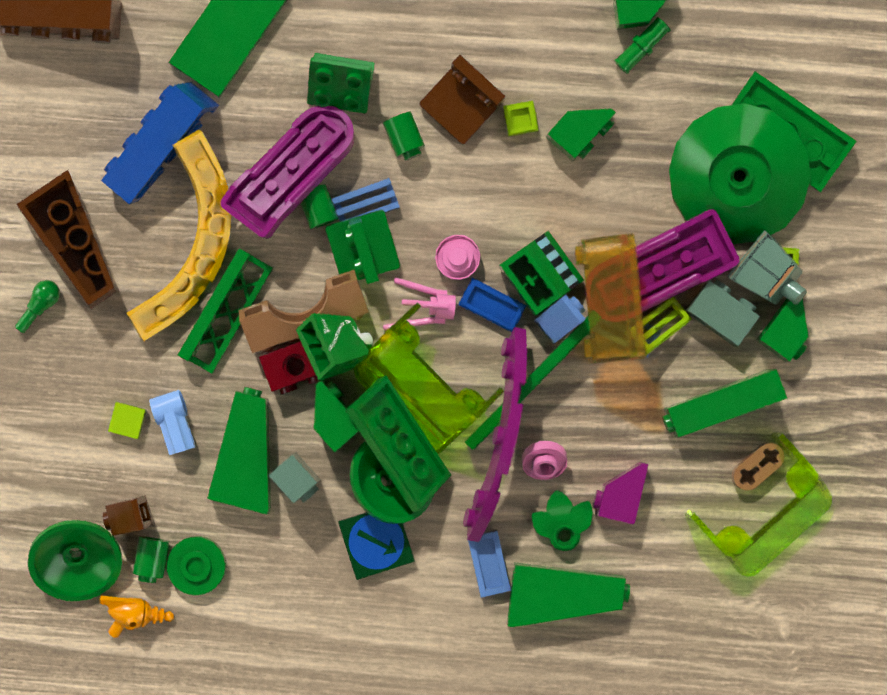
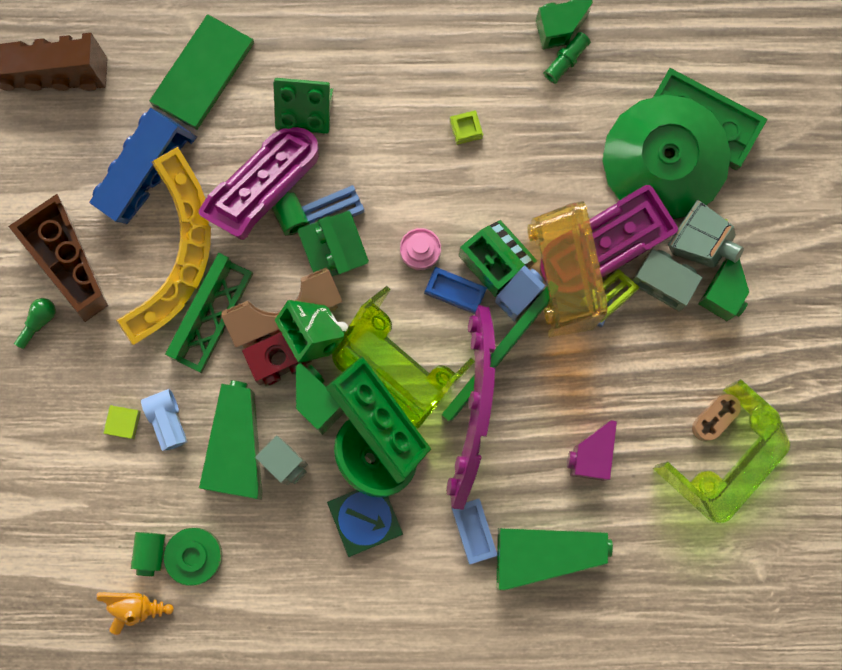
camera: 10 degrees left, 10 degrees down
green dish [28,520,122,601] -> none
reddish brown slope [103,495,153,536] -> none
green brick [383,111,425,161] -> none
bright pink plant [383,278,456,331] -> none
reddish brown bracket [419,54,505,145] -> none
bright pink plate [522,441,567,480] -> none
green plate [532,490,593,551] -> none
green slope [546,108,616,161] -> none
green slope [662,369,787,438] -> none

